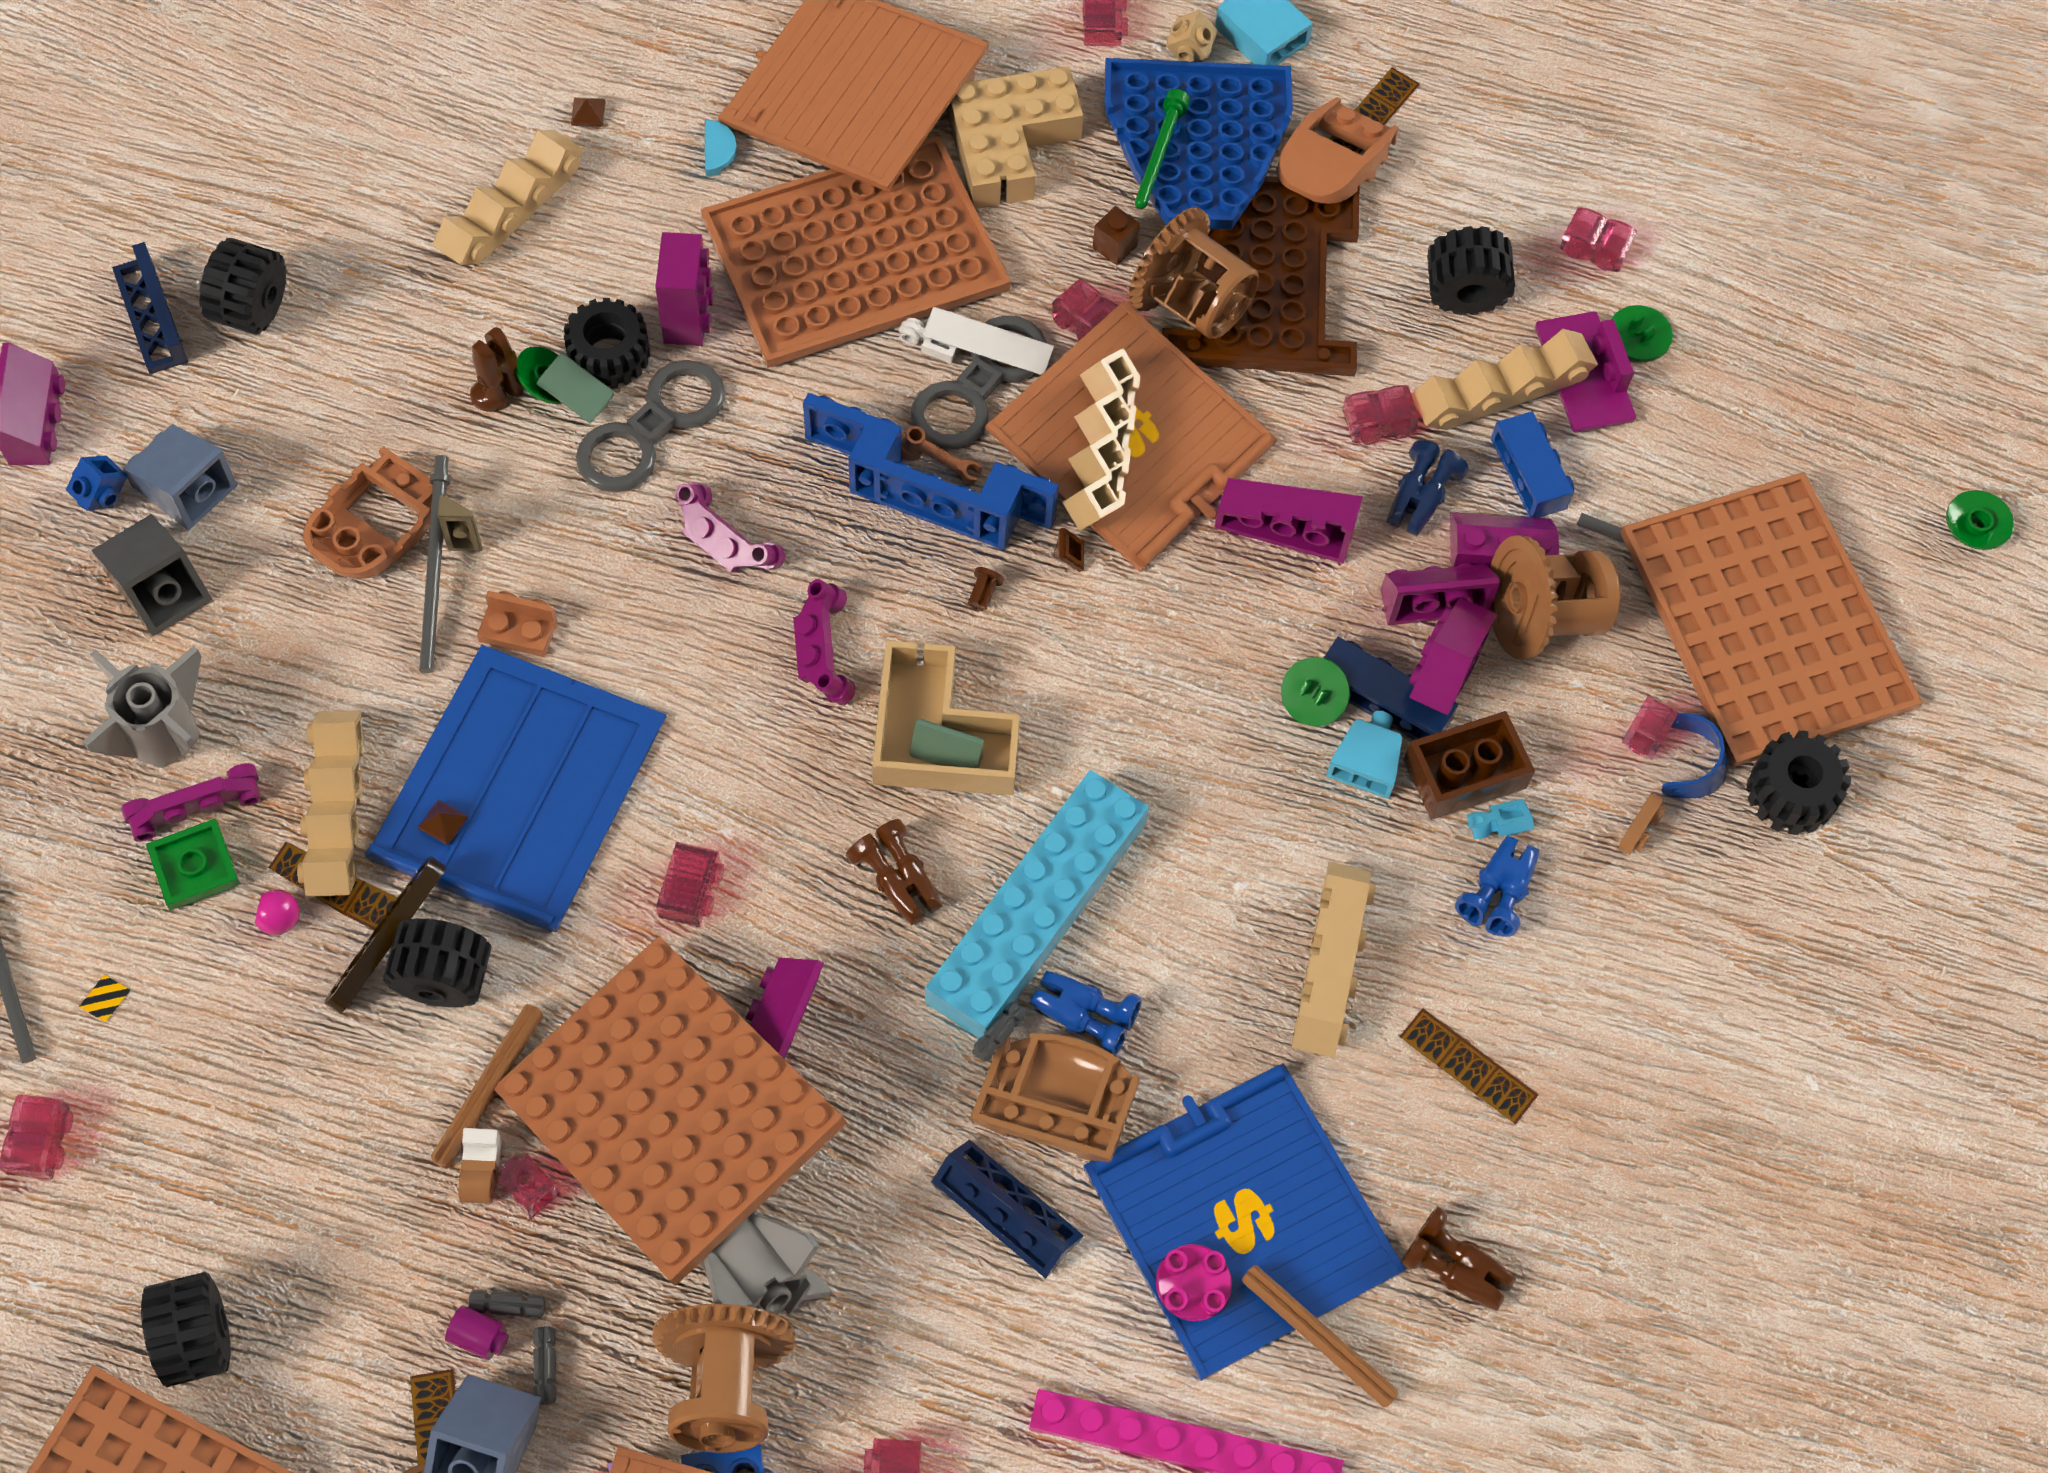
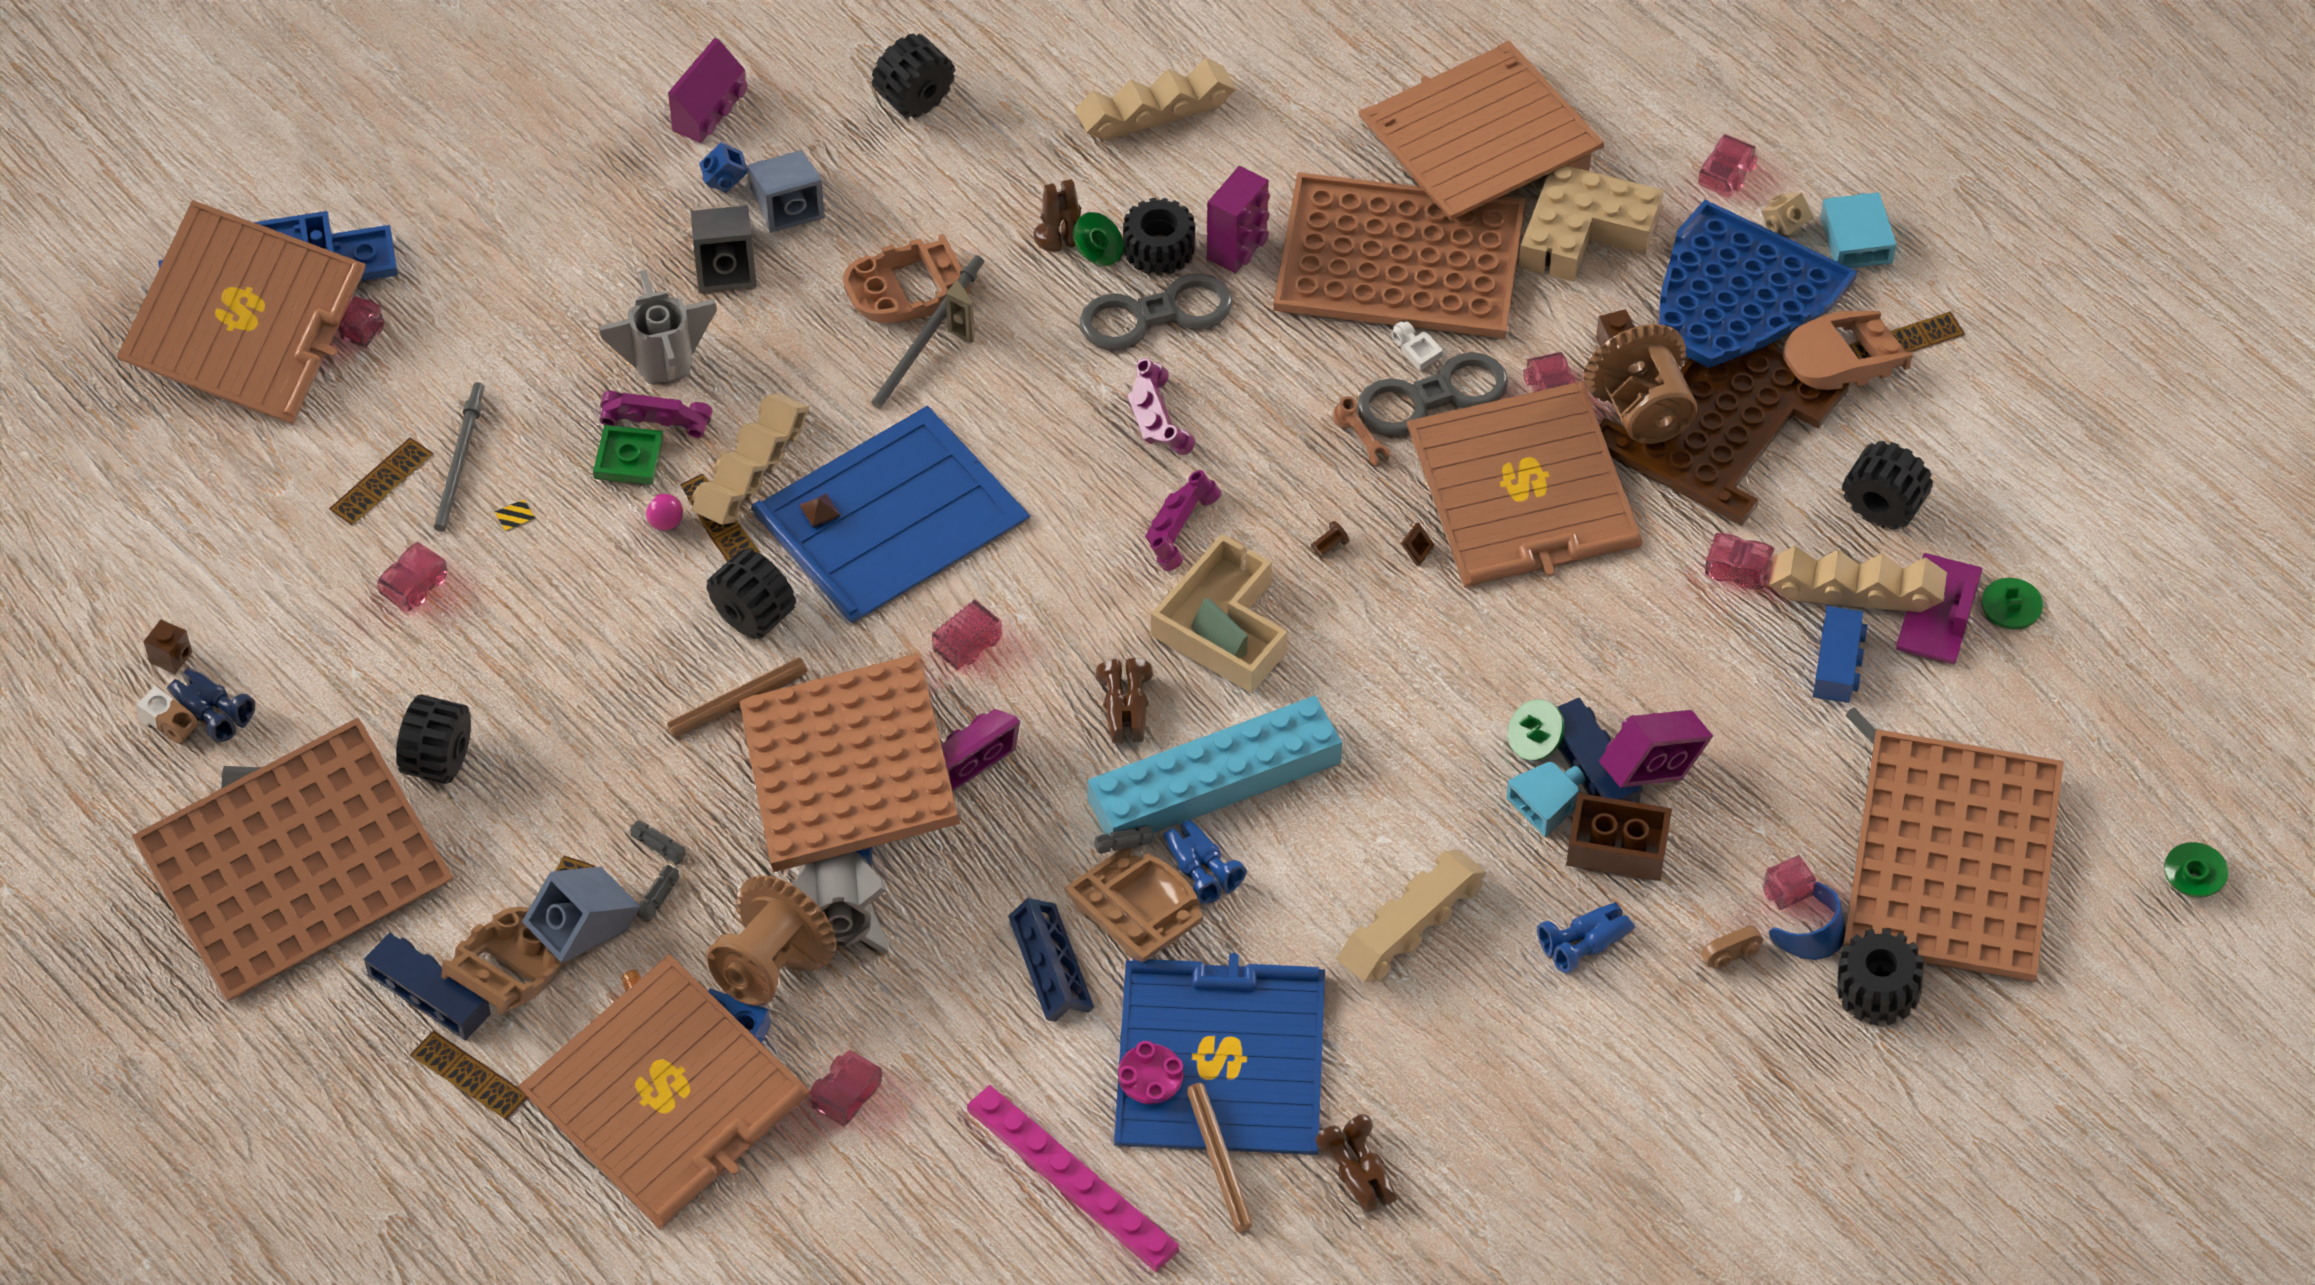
camera: 35 degrees right, 10 degrees down
dark blue fence [112,242,188,374] -> none
dark brown beam [324,856,446,1014] -> none
magenta brick [445,1305,509,1360] -> none
leg [458,1128,503,1204] -> none
nougat bracket [477,591,557,658] -> none
clear pink brick [498,1154,560,1219] -> none
sand green slope [536,353,614,424] -> none
reddish brown slope [571,97,606,127] -> none
medium azure tile [705,119,737,177] -> none
blue bracket [803,392,1059,550] -> none
white sticker [922,307,1054,375] -> none
tan brick [1062,348,1140,531] -> none
green piece [1135,89,1190,209] -> none
magenta wedge [1214,478,1363,564] -> none
magenta slope [1381,563,1500,625] -> none
dark blue piece [1386,440,1469,536] -> none
sticker [1400,1008,1538,1125] -> none
magenta slope [1450,512,1559,568] -> none
medium azure plate [1467,799,1534,839] -> none
medium nougat piece [1490,535,1621,660] -> none
clear pink brick [1560,207,1637,272] -> none

